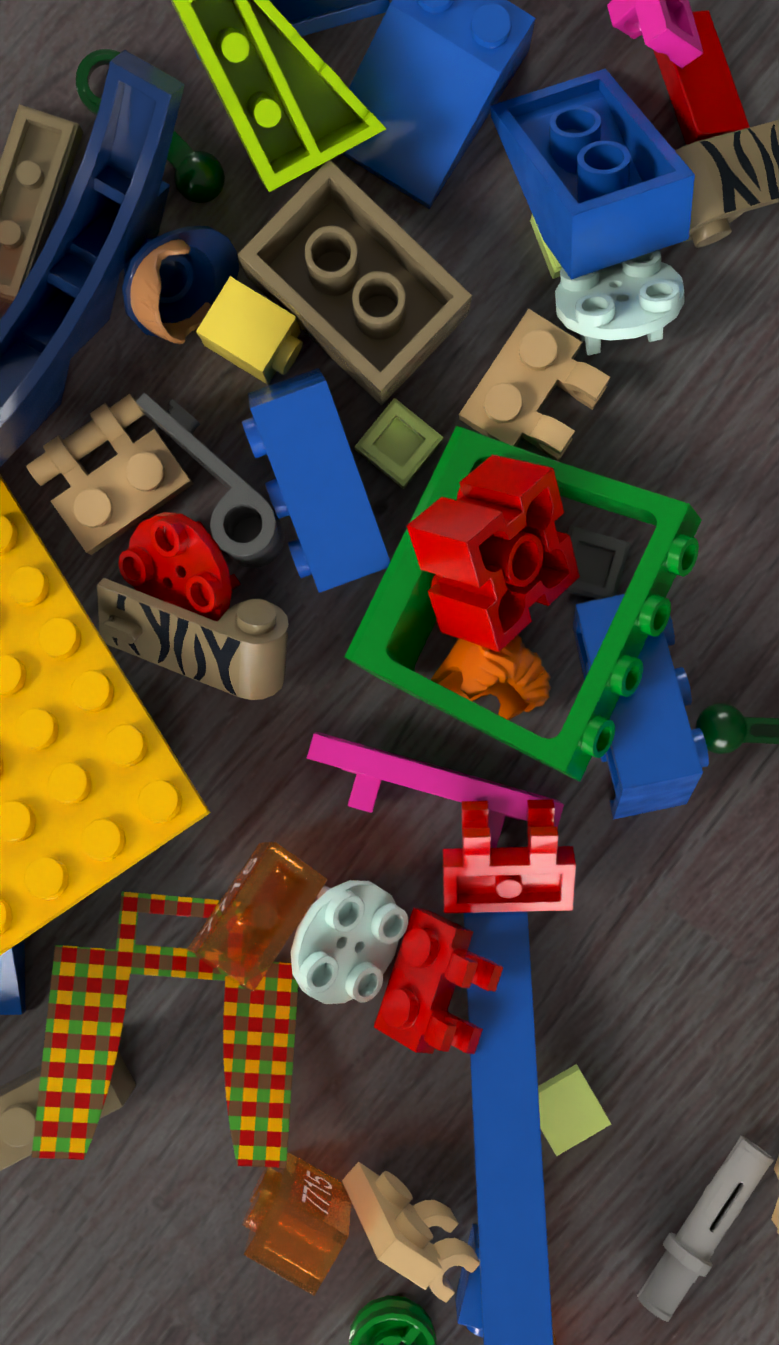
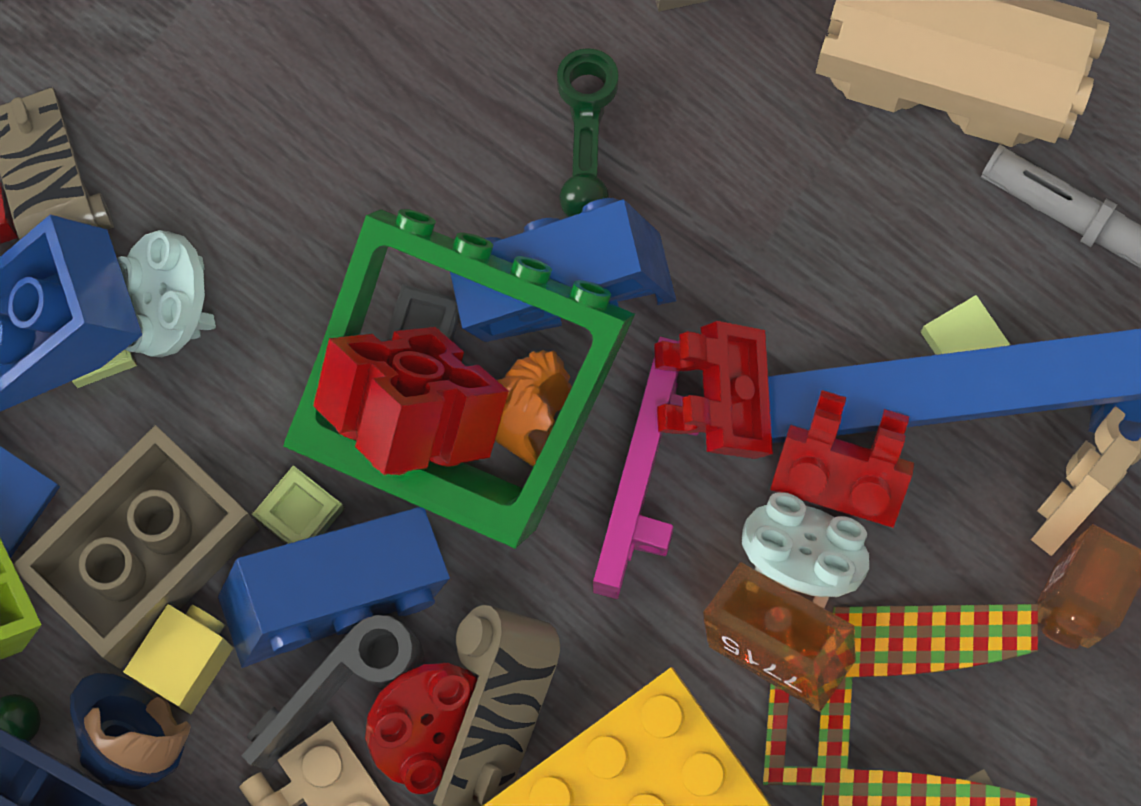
camera: 90 degrees left, 15 degrees down
tan plate [459,309,611,462] -> none

